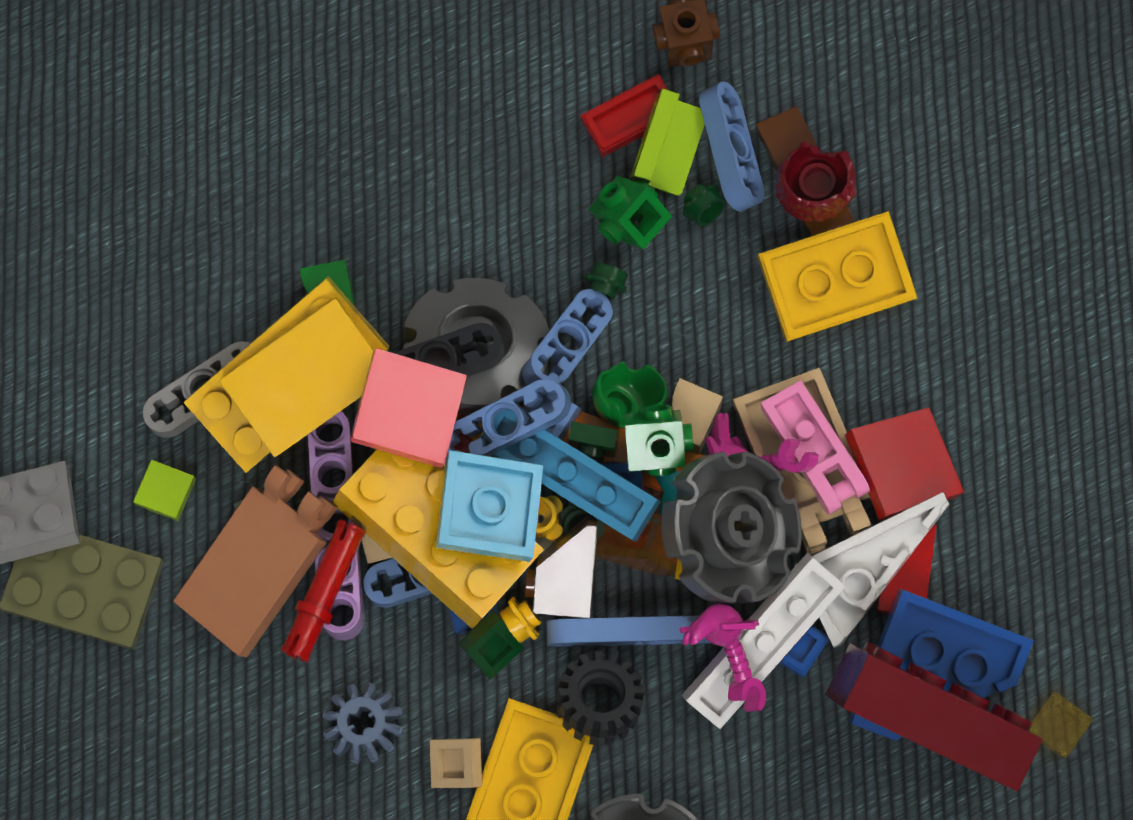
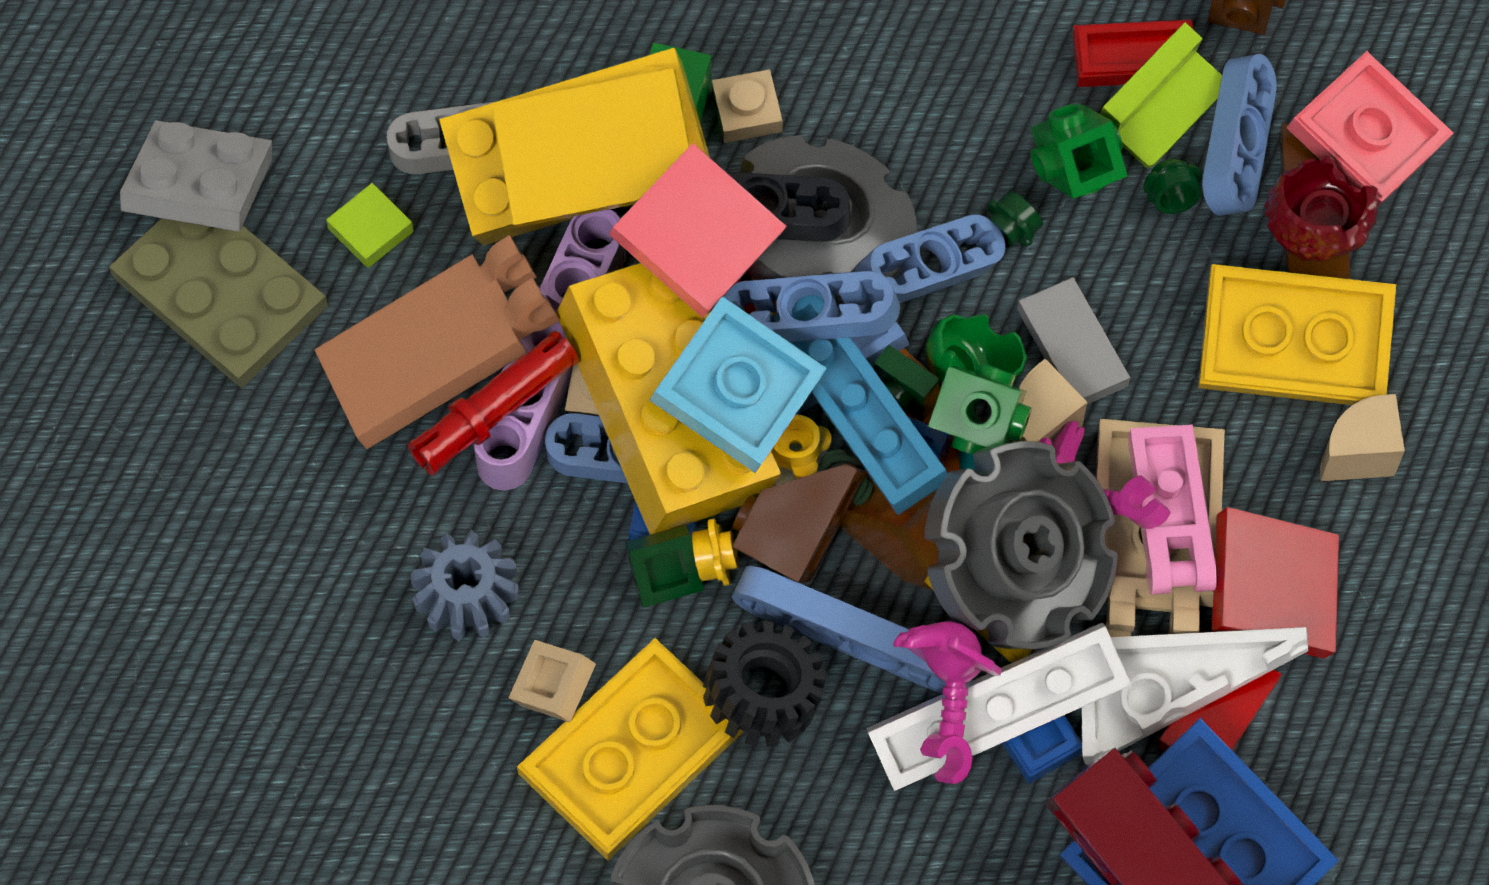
camera: 20 degrees right, 10 degrees down
none -> tan plate [712,69,783,143]
none -> light grey tile [1017,277,1130,405]
none -> coral tile [1287,51,1454,208]
none -> tan brick [1320,394,1405,481]

